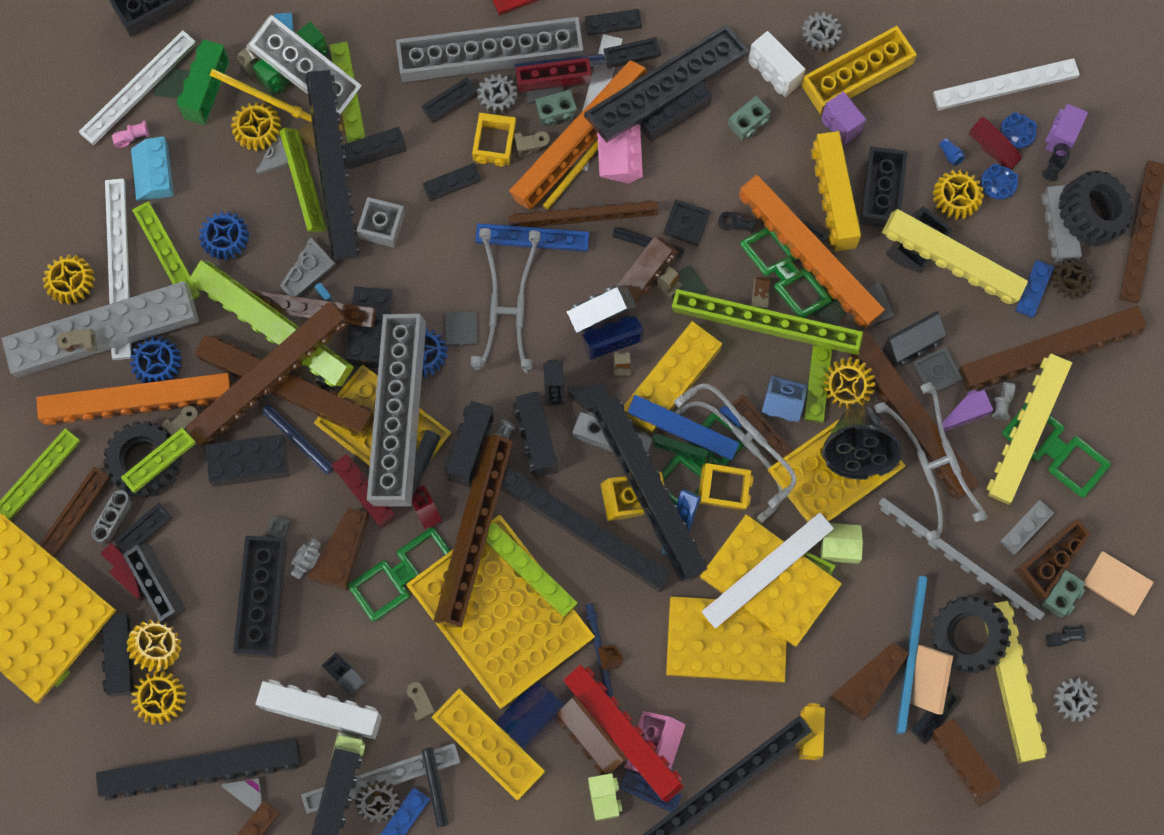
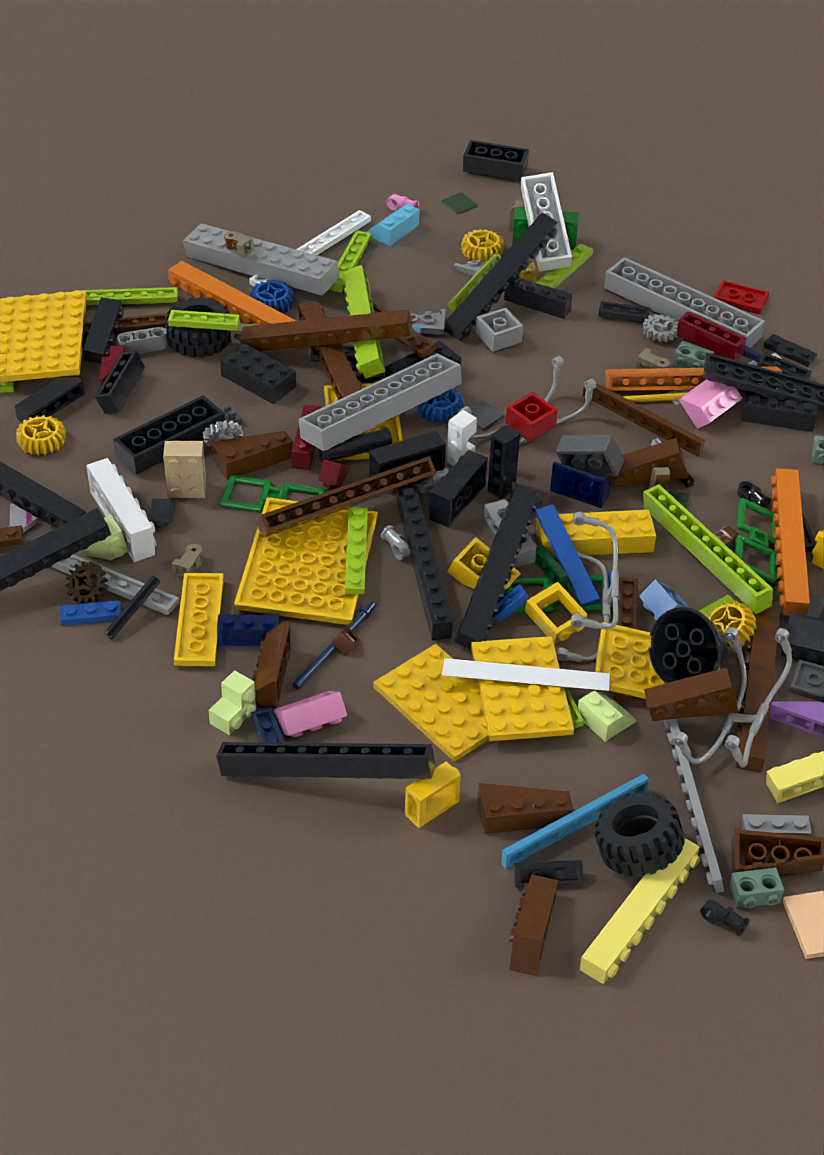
camera: 45 degrees right, 30 degrees down
yellow gear [43,254,95,305] -> none
white plate [79,30,197,146] -> none
black plate [114,503,173,553] -> none
yellow gear [127,619,181,672] -> none
green brick [177,39,230,125] -> none
blue gear [198,211,250,261] -> none
yellow bar [210,69,312,123] -> none
dark blue axle [262,404,333,475] -> none
black plate [422,163,481,202] -> none
yellow window [472,113,516,167] -> none
blue plate [475,223,589,252] -> none
red brick [563,664,685,803] -> none
dark tan leg [613,351,631,378] -> none
black tile [663,199,711,246] -> none
light nougat tile [910,645,953,714] -> none
light grey gear [1053,678,1098,722] -> none
none -> black brick [83,297,124,364]
none -> tan brick [163,441,206,498]
none -> light grey connector [380,525,411,560]
none -> white arch [447,410,477,466]
none -> red brick [506,392,558,441]
none -> reddish brown wedge [644,668,739,721]

